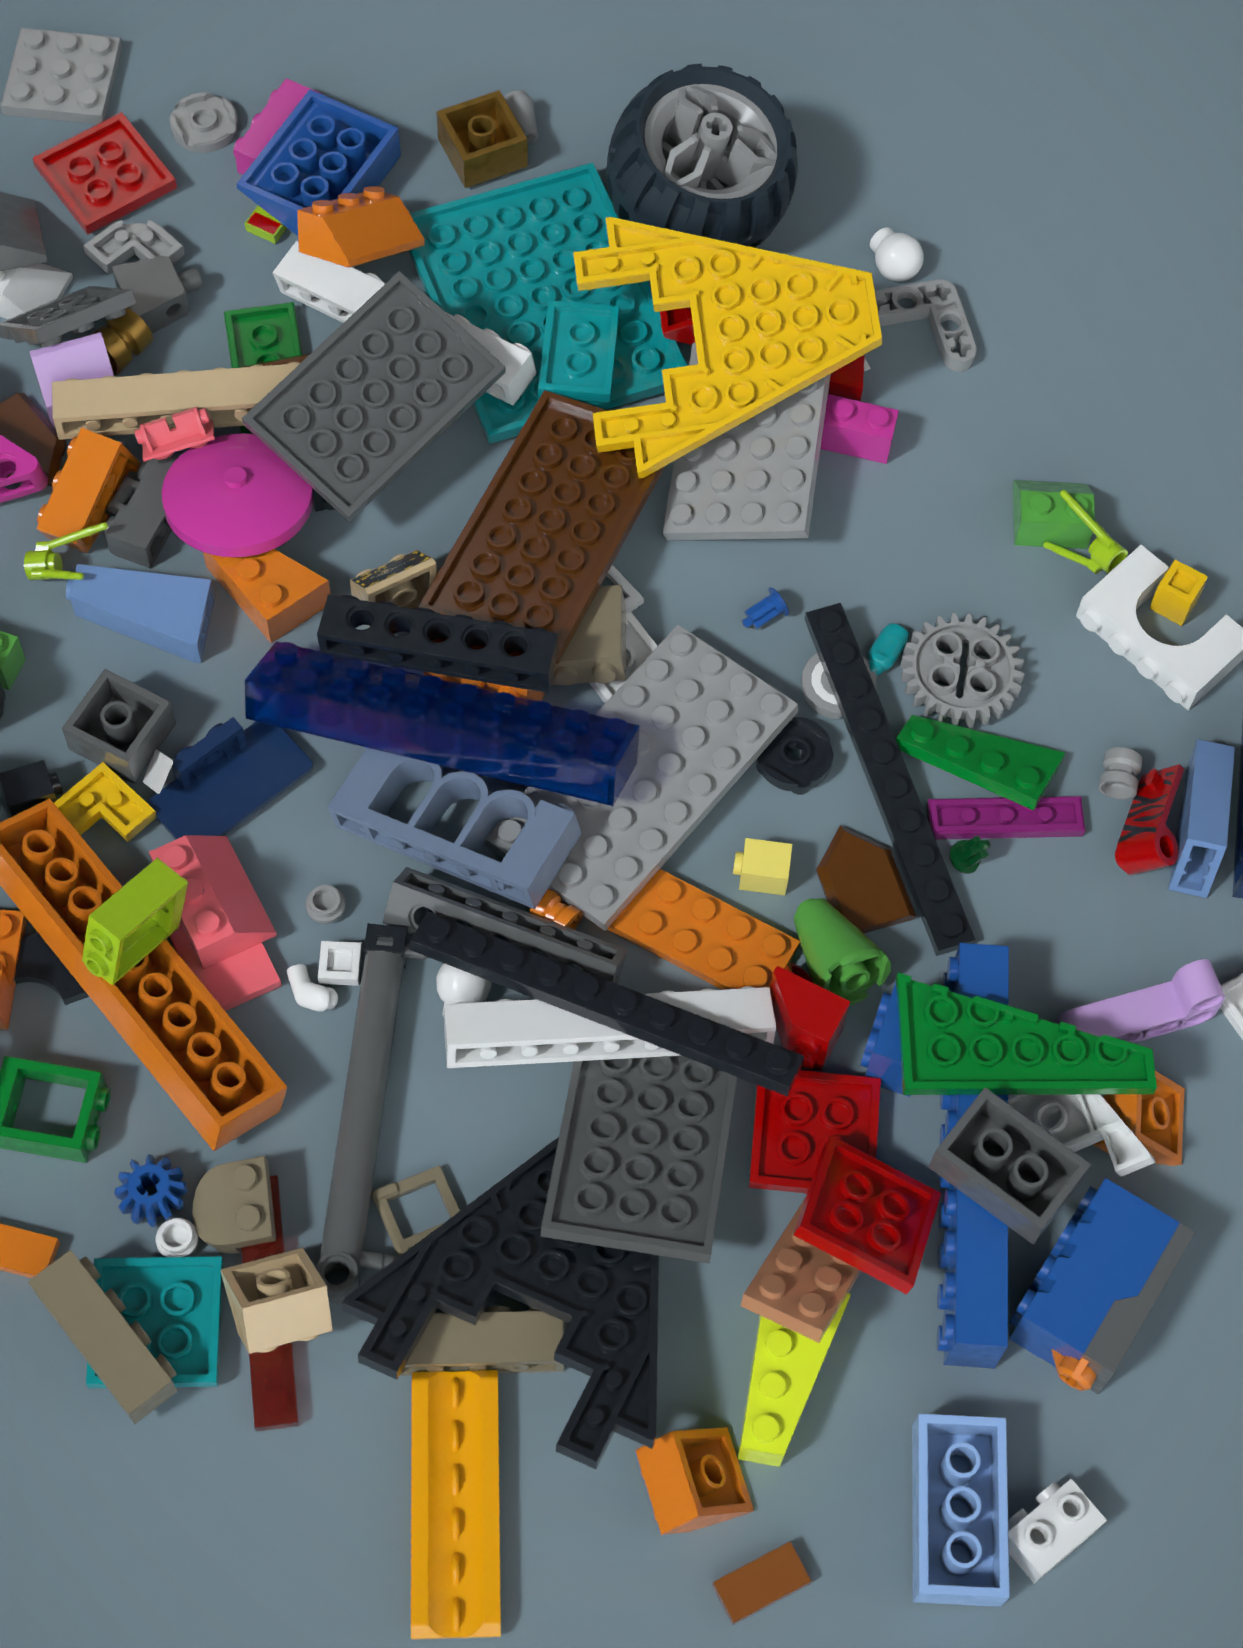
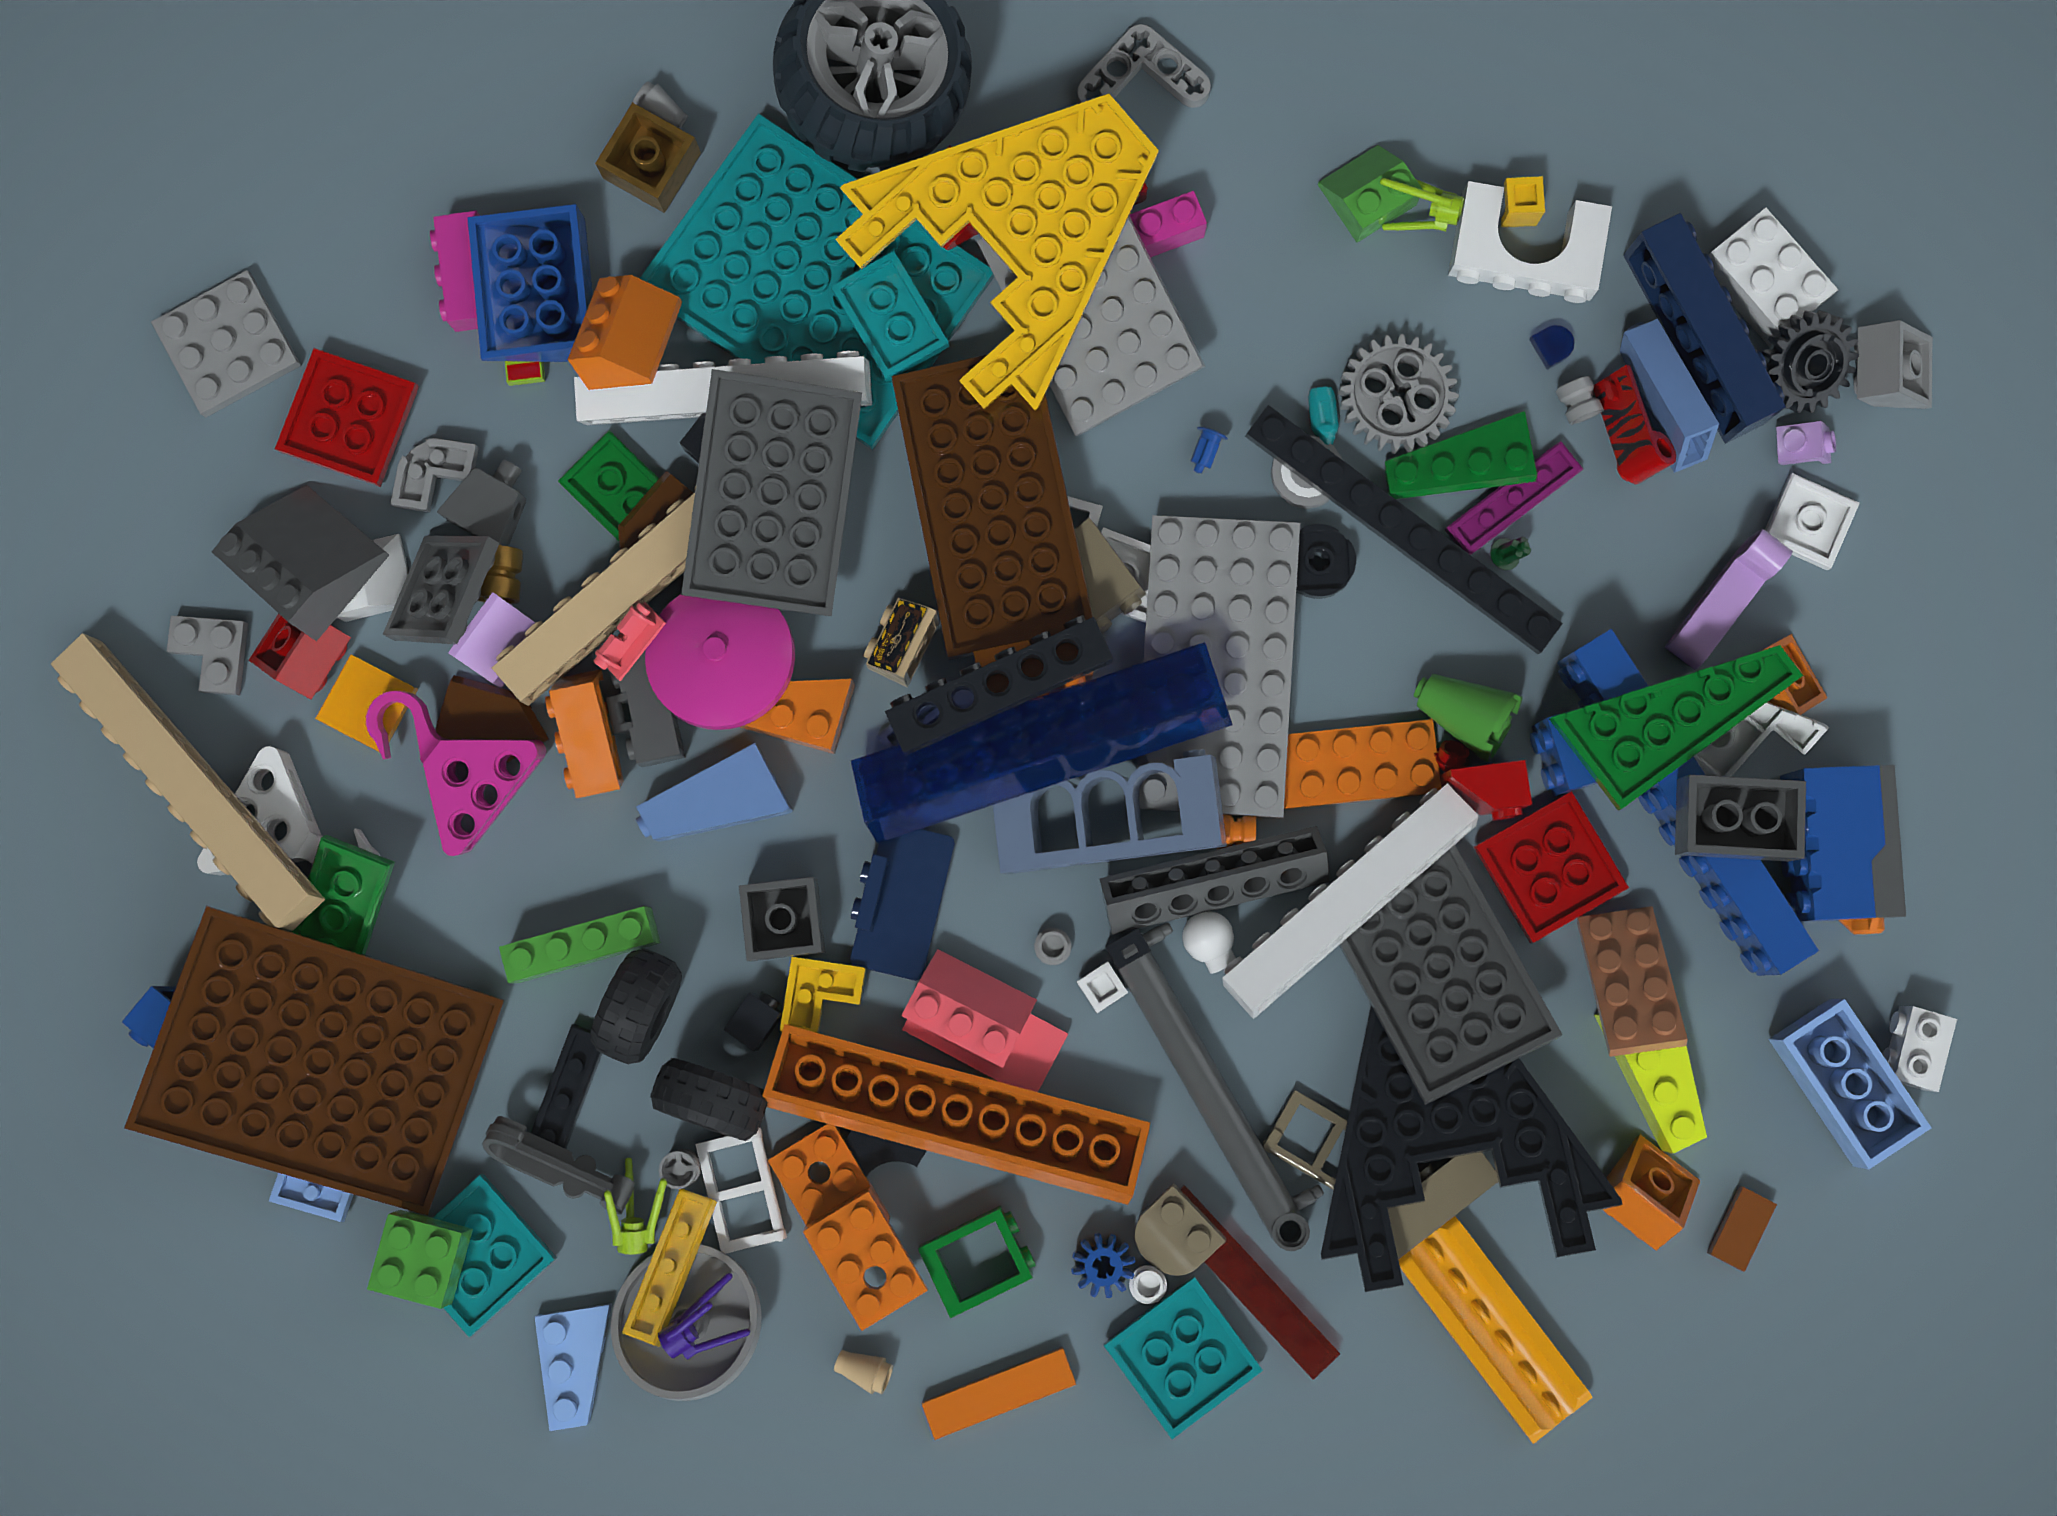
camera: 30 degrees left, 20 degrees up
lime plant [24,522,108,581] -> none
dark tan brick [28,1249,178,1424] -> none
lime window [82,858,188,986] -> none
white sticker [142,749,173,794] -> none
light grey tile [169,92,239,153] -> none
tan slope [221,1248,333,1354] -> none
white arm [287,964,338,1012] -> none
black plate [410,912,804,1097] -> none
light yellow brick [733,838,792,896] -> none
red plate [793,1135,941,1295] -> none
reddish brown tile [816,825,916,933] -> none
white piece [870,227,924,282] -> none
none -> clear blue tile [1529,325,1575,370]

